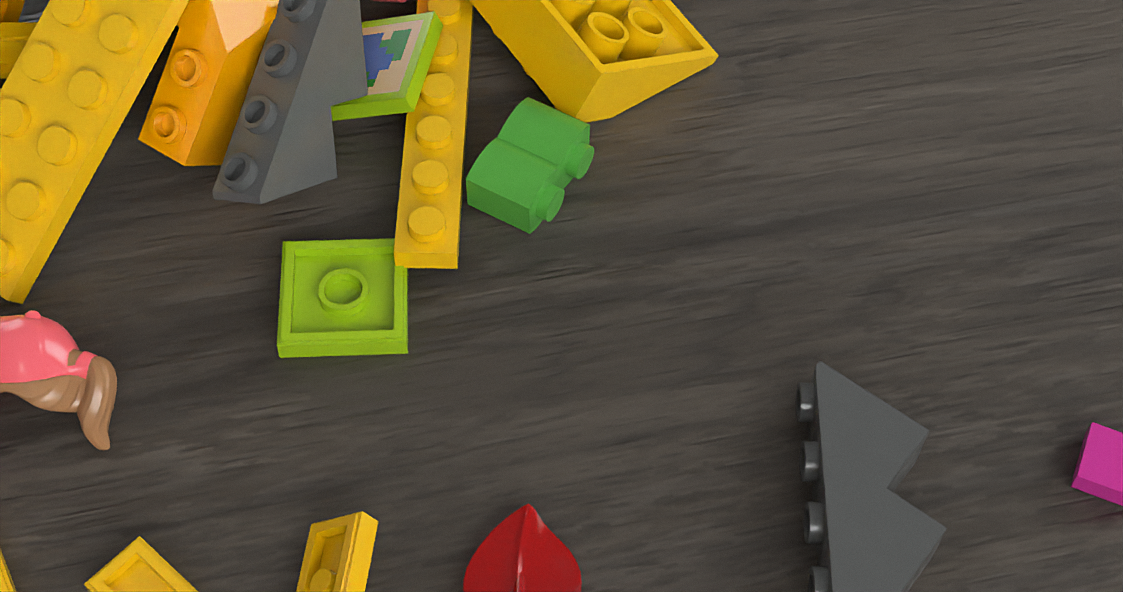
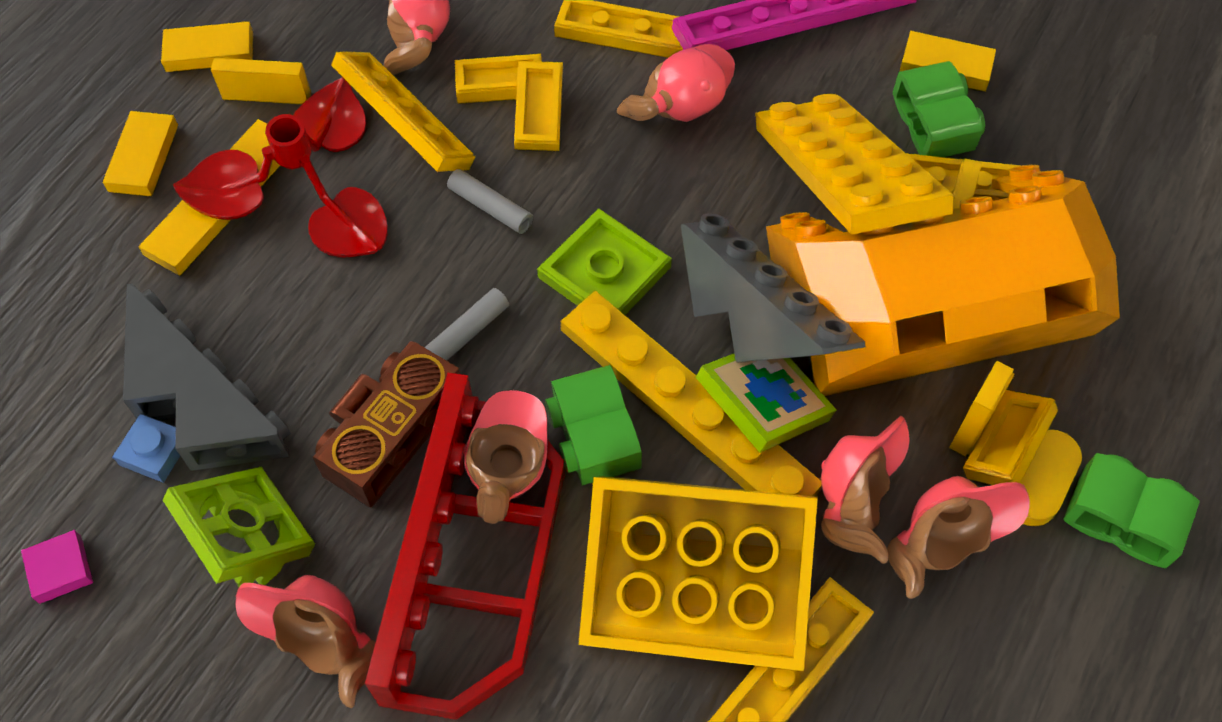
camera: 135 degrees right, 5 degrees up
none -> medium blue plate [113,414,180,483]
none -> lime piece [163,466,315,587]
none -> medium nougat hair [236,575,376,708]
none -> copper piece [313,341,460,508]
none -> red plate [365,372,565,720]
none -> light grey piece [424,288,509,361]
none -> light grey piece [447,169,533,234]
none -> medium nougat hair [464,390,548,524]
none -> yellow tile [514,61,563,151]

